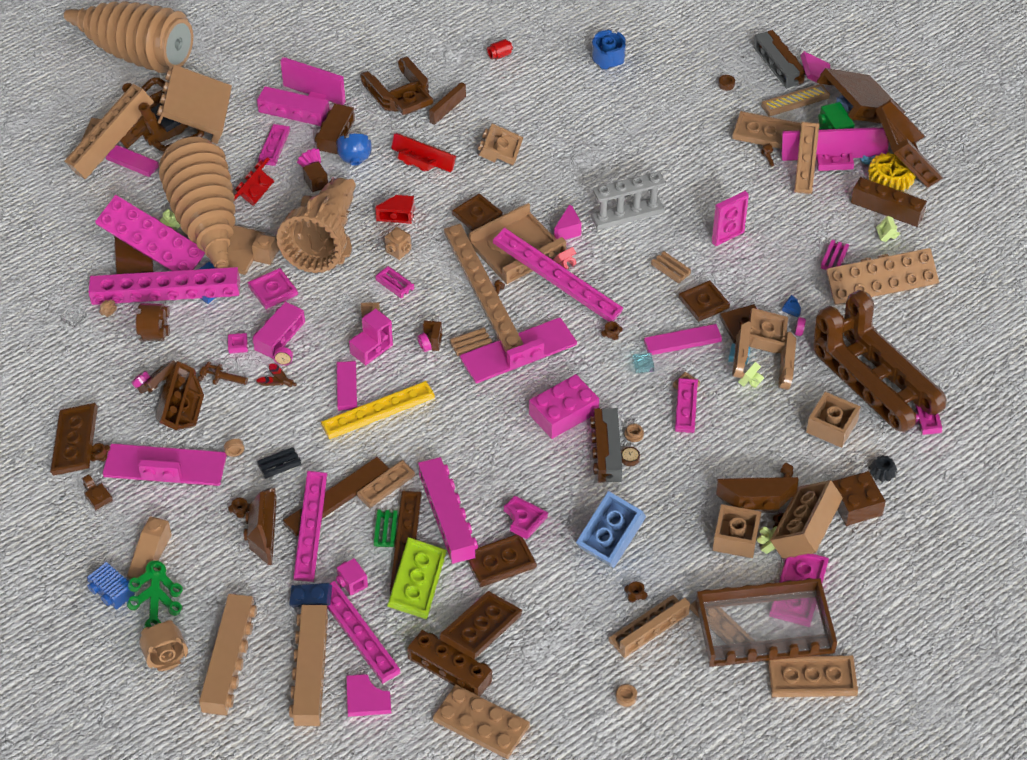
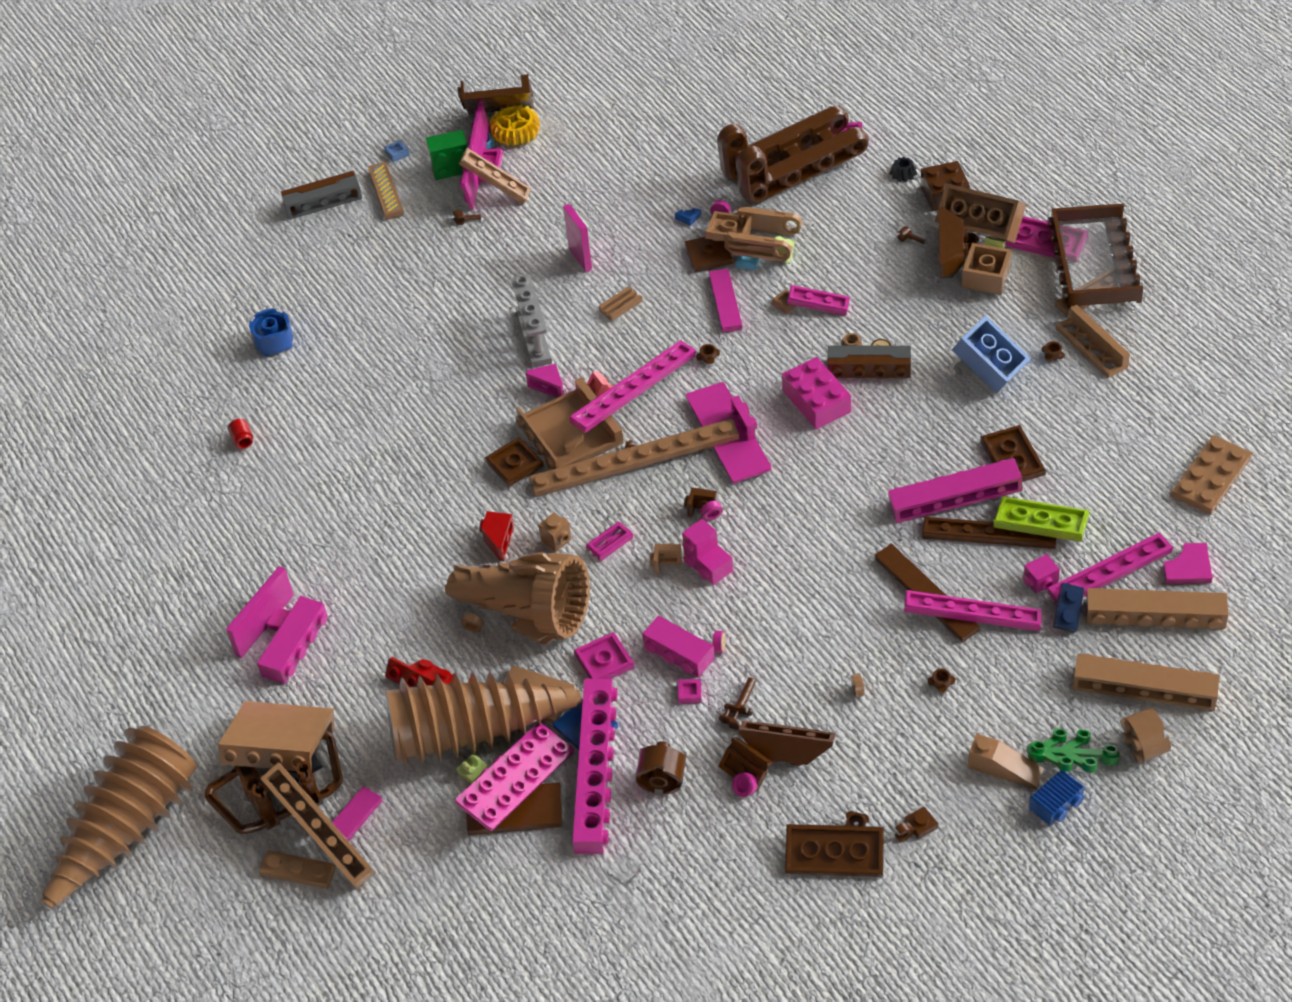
camera: 80 degrees left, 0 degrees up
medium nougat plate [99,300,117,317] -> none
dark pink bracket [103,444,227,486] -> none
reddish brown wedge [244,487,277,565] -> none
medium nougat slope [252,233,279,265] -> none
reddish brown piece [256,363,297,387] -> none
black tile [257,447,302,479] -> none
dark pink tile [258,124,290,166] -> none
dark pink piece [297,148,321,167] -> none
reddish brown brick [303,161,328,193] -> none
reddish brown brick [315,103,355,154] -> none
yellow tile [321,381,435,439] -> none
blue cylinder [336,134,372,166] -> none
dark pink tile [337,361,357,411] -> none
medium nougat tile [357,460,415,508] -> none
reddish brown plate [360,56,433,115] -> none
green tile [374,510,398,547] -> none
red bracket [391,133,456,172] -> none
reddish brown brick [407,630,492,696] -> none
reddish brown tile [429,82,466,125] -> none
reddish brown plate [439,591,522,659] -> none
medium nougat tile [450,328,492,357] -> none
medium nougat plate [477,123,523,165] -> none
dark pink tile [503,495,548,539] -> none
medium nougat tile [616,684,637,707] -> none
clear light blue tile [632,353,655,373] -> none
reddish brown plate [678,280,730,322] -> none
reddish brown tile [718,75,735,91] -> none
medium nougat plate [732,111,801,149] -> none
medium nougat tile [768,655,858,697] -> none
dark pink tile [800,51,831,83] -> none
medium nougat brick [806,392,861,448] -> none
reddish brown panel [817,68,905,123] -> none
dark pink tile [821,240,849,270] -> none
medium nougat bracket [826,248,939,305] -> none
reddish brown brick [851,177,927,227] -> none
yellowish green tile [876,216,900,242] -> none

